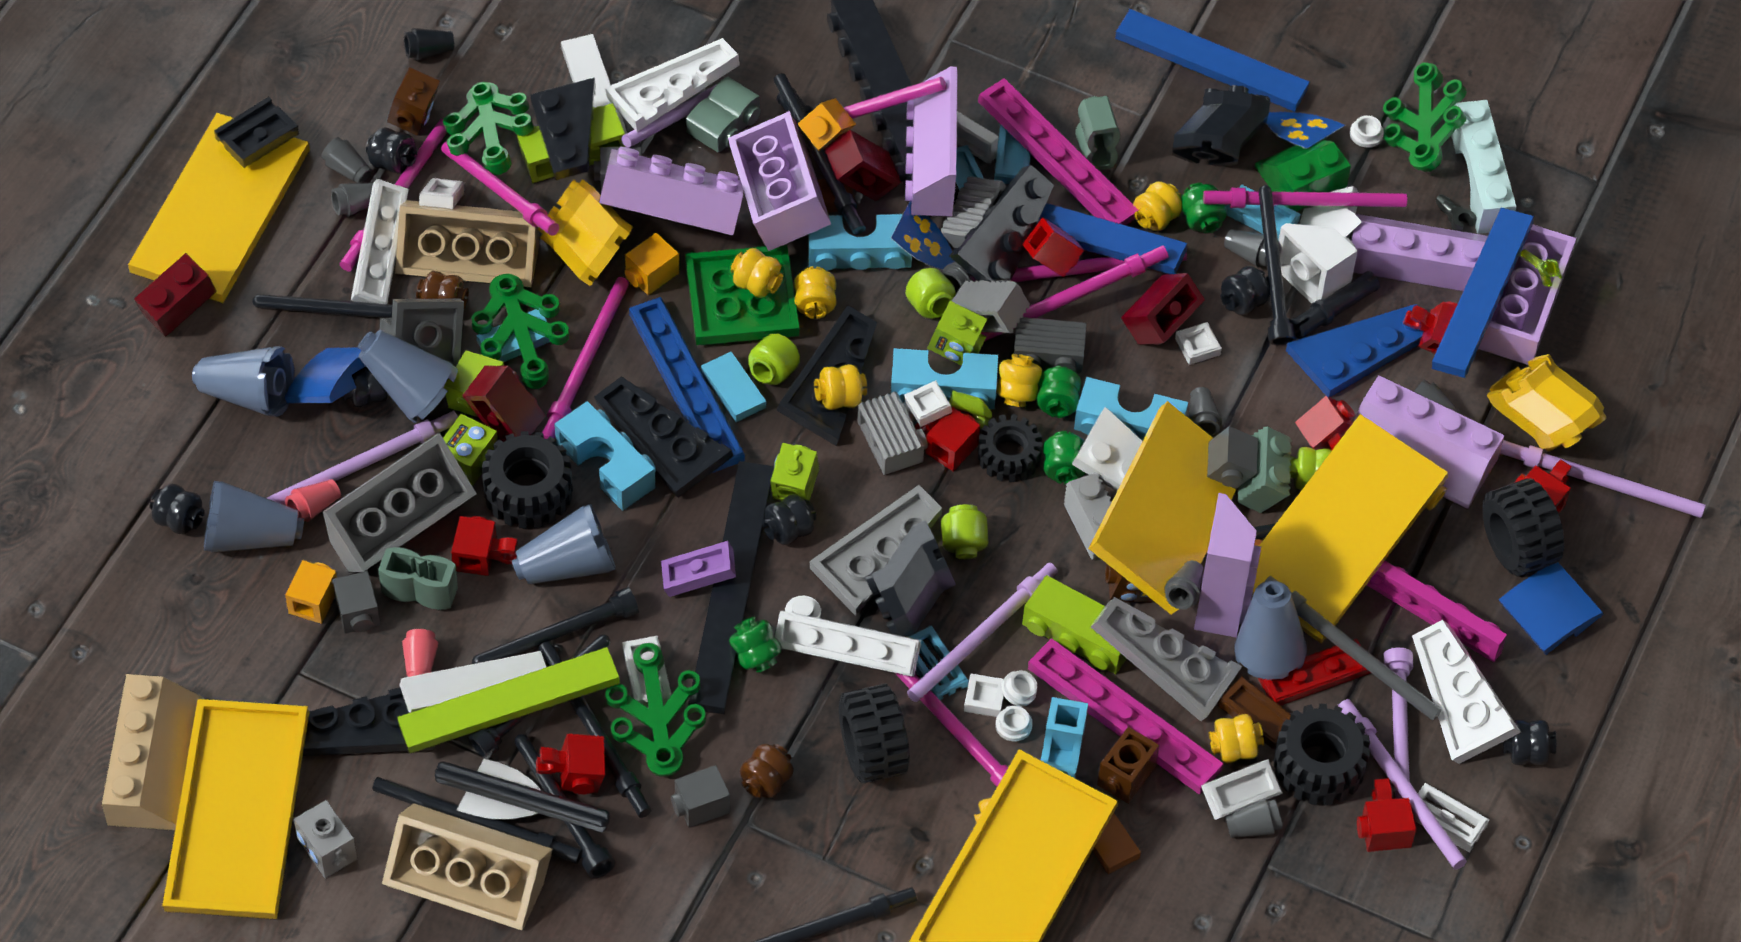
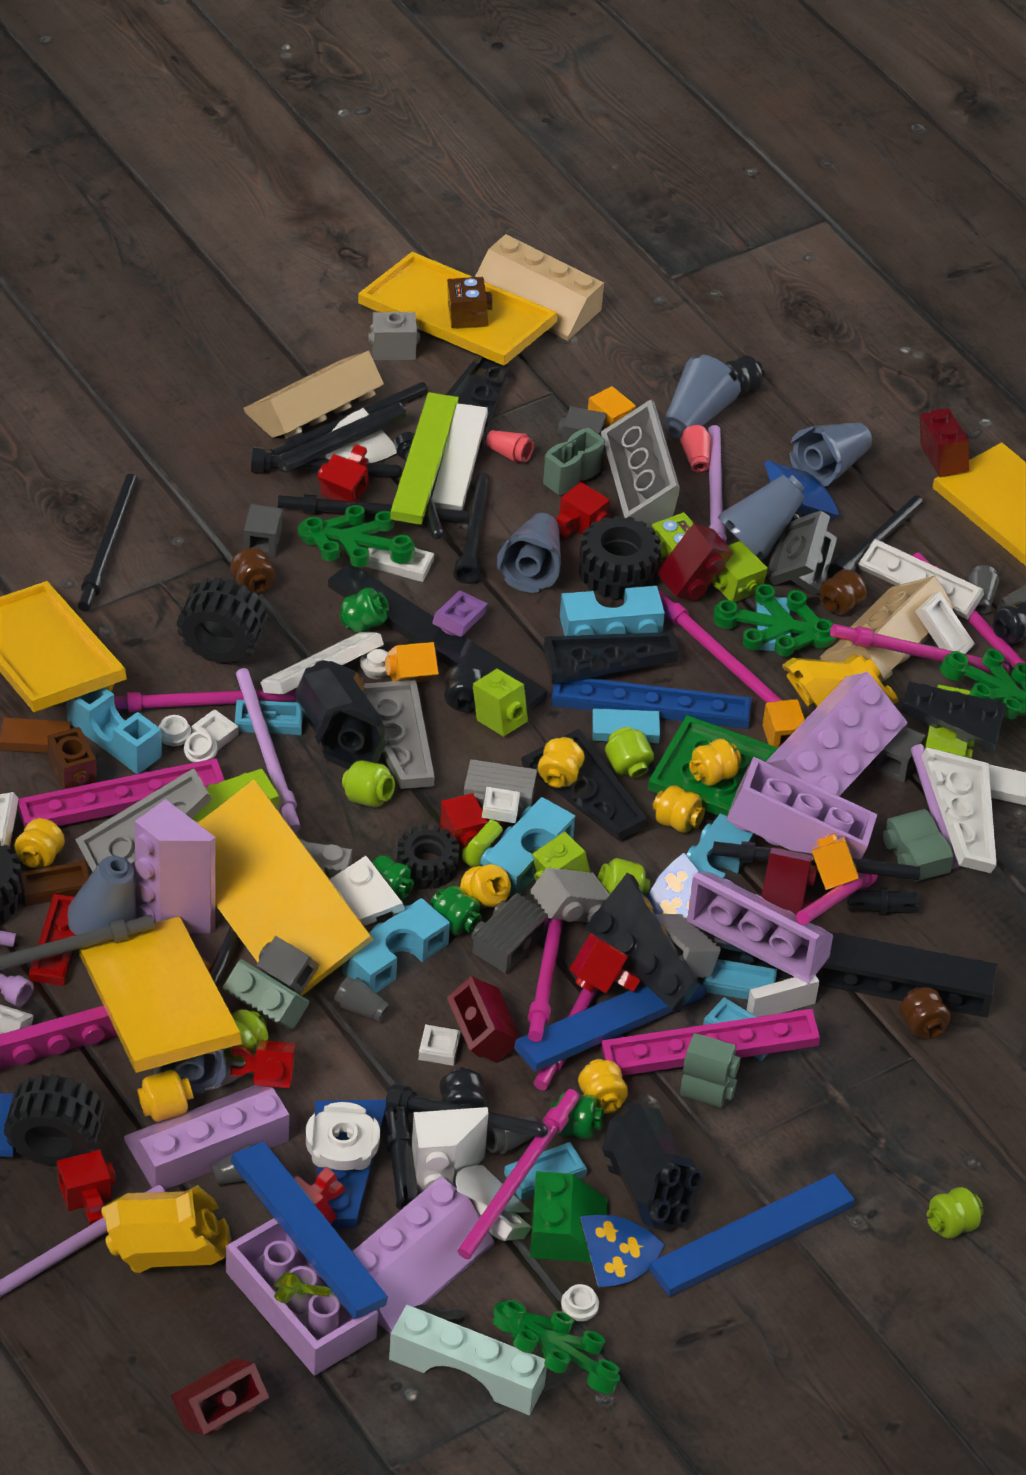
camera: 120 degrees right, 10 degrees down
none -> dark red brick [170,1358,269,1435]
none -> white plate [306,1102,380,1170]
none -> light orange brick [385,642,439,682]
none -> reddish brown head [447,277,492,328]
none -> reddish brown piece [900,987,951,1039]

